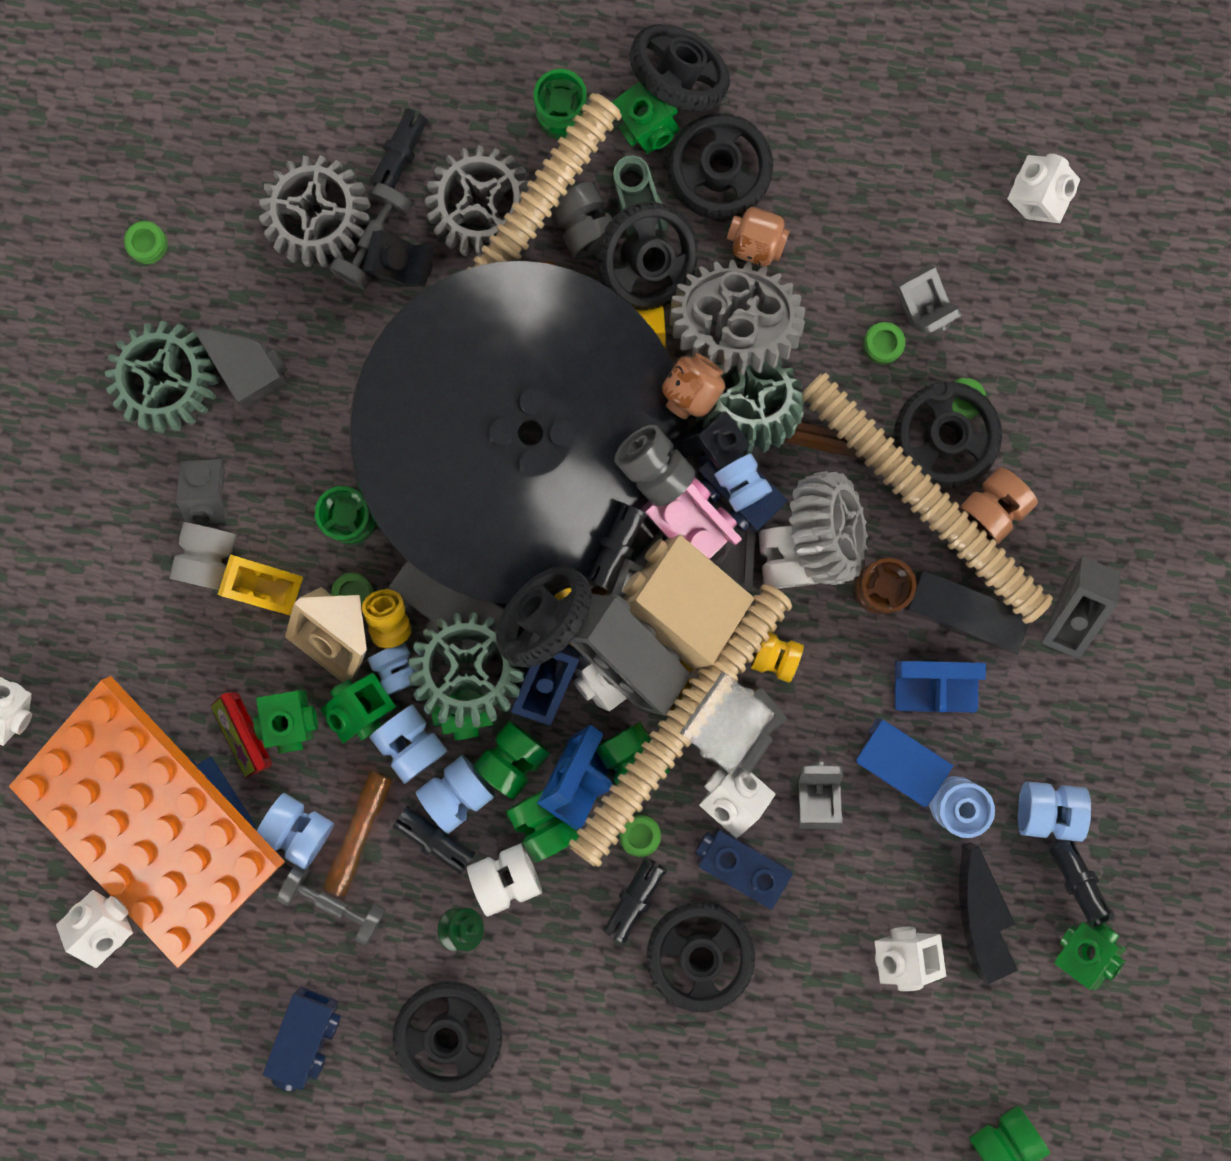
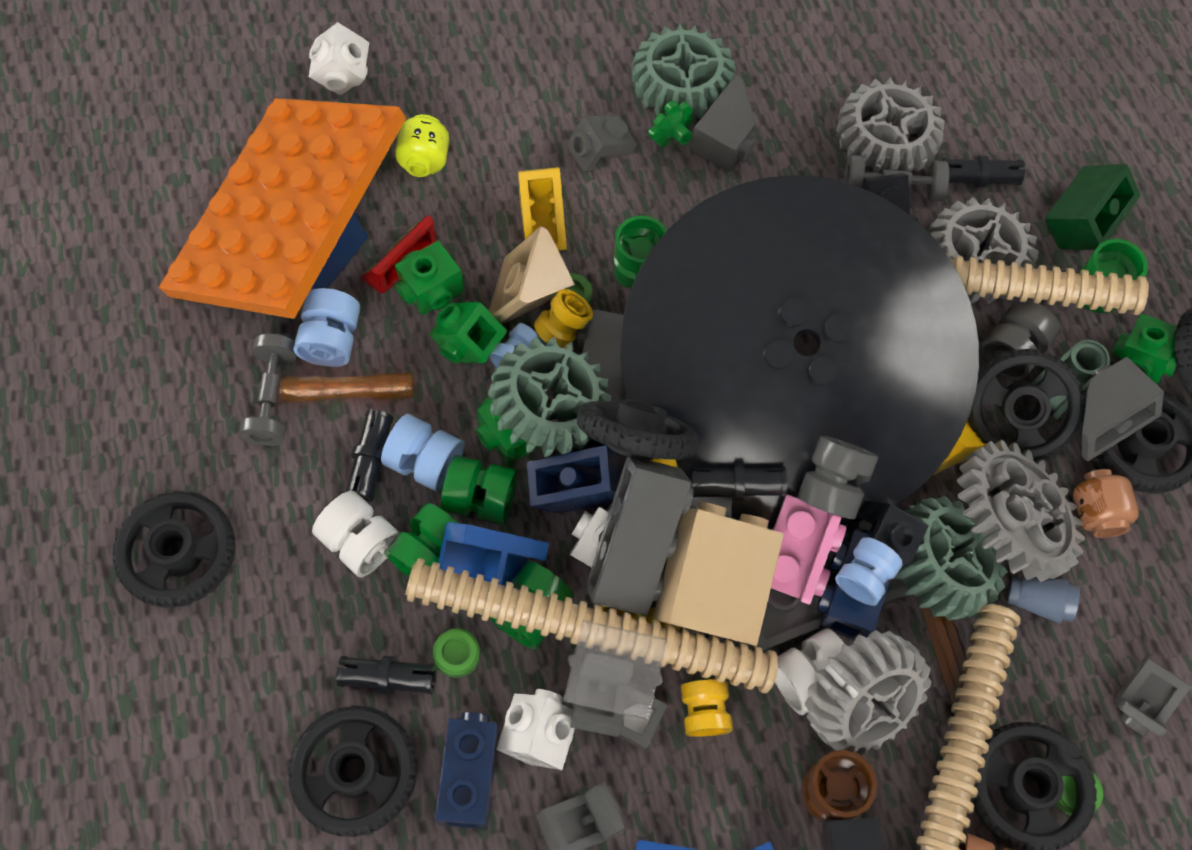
camera: 60 degrees right, 20 degrees down
white brick [56,890,133,968] -> none
bright green tile [124,221,168,264] -> none
light grey wheel [169,522,237,590] -> none
dark blue brick [263,987,341,1091] -> none
light blue wheel [369,705,448,784] -> none
dark green wheel [437,908,484,951] -> none
nougat head [662,353,725,419] -> none
bright green tile [863,322,905,365] -> none
none -> neon yellow head [395,114,450,177]
none -> green plant [648,101,693,147]
none -> sand blue cone [1007,577,1080,624]
none -> dark green brick [1044,164,1141,250]
none -> dark grey slope [1082,357,1164,462]

